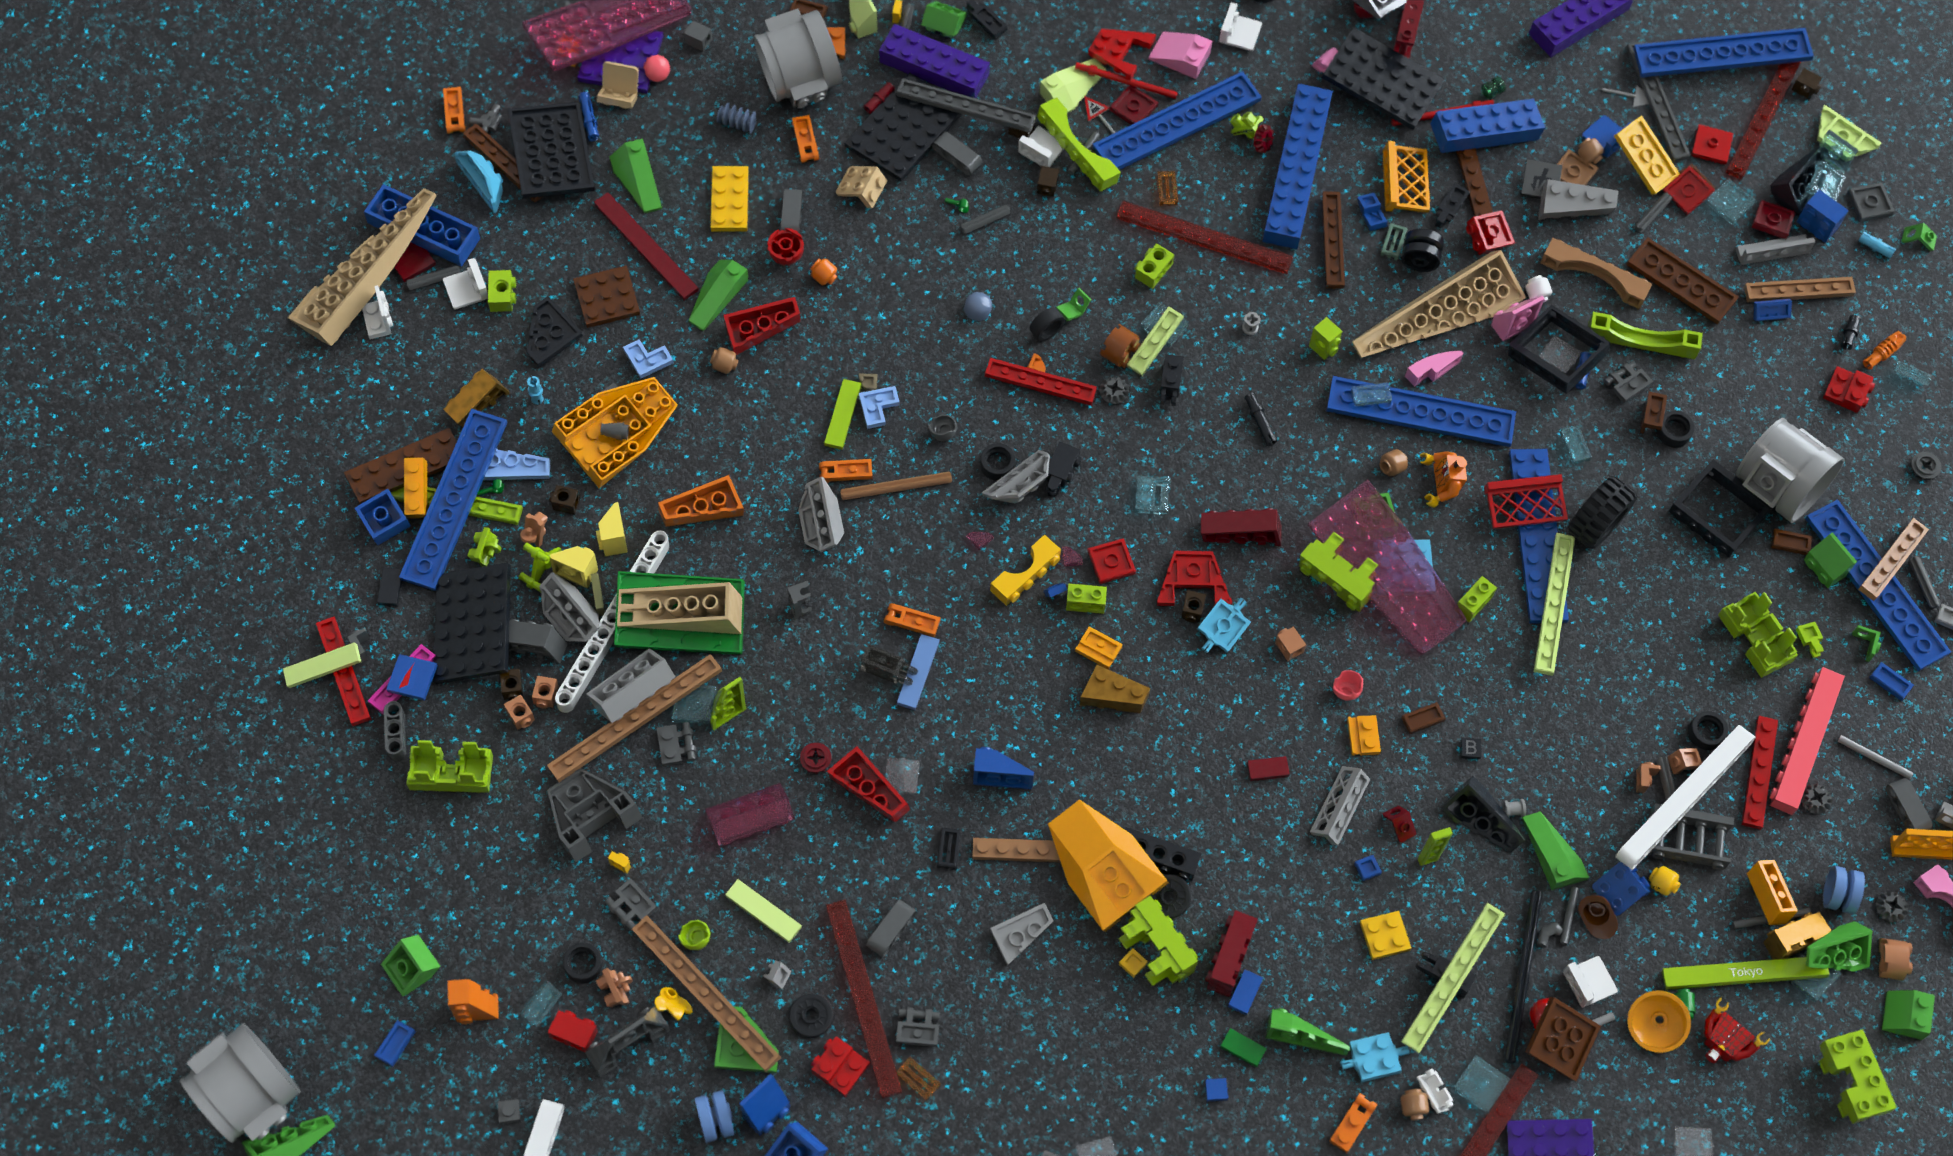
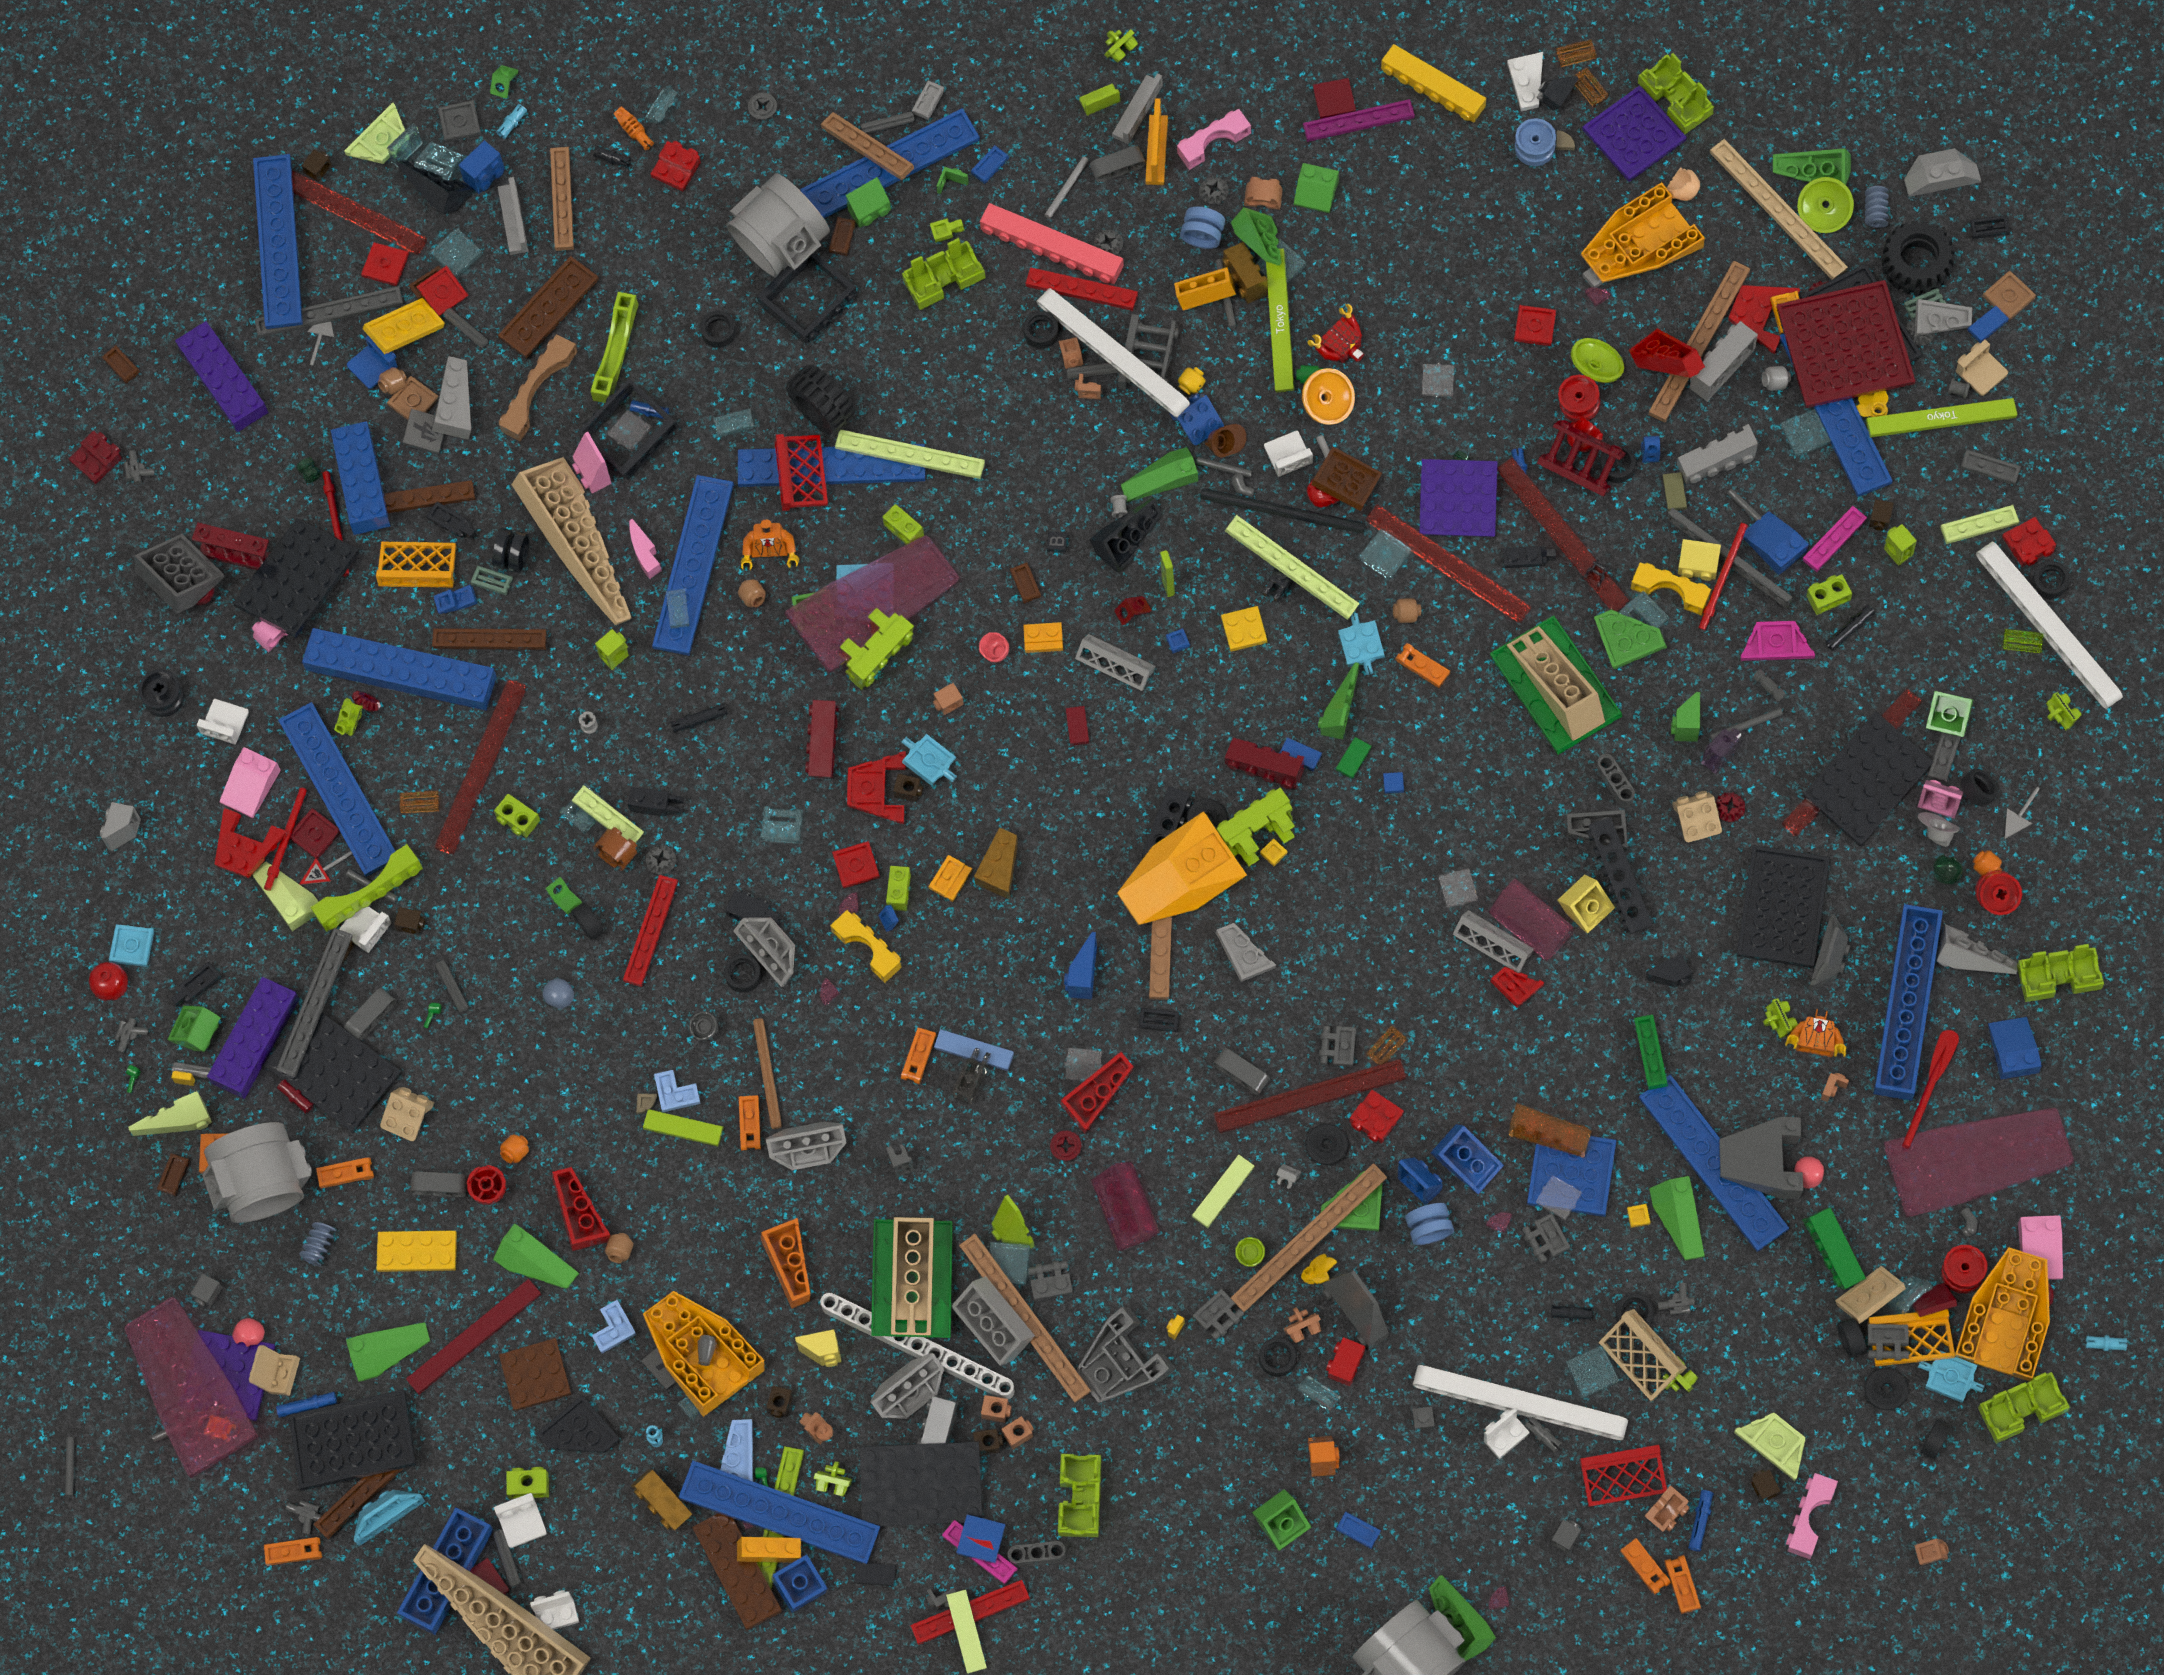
camera: 80 degrees left, 5 degrees up
lime axle [518,543,561,593] -> none
light yellow slope [550,546,598,588] -> none
olive tile [590,573,605,616] -> none
orange tile [1027,353,1046,372] -> none
white hinge [1417,1069,1454,1113] -> none
red plate [1466,211,1515,255] -> none
white head [1525,275,1552,302] -> none
dark grey plate [1604,361,1654,403] -> none
reddish brown panel [1640,391,1668,434] -> none
dark red tile [1752,200,1795,239] -> none
blue plate [1753,299,1792,321] -> none
lime piece [1819,1029,1897,1124] -> none

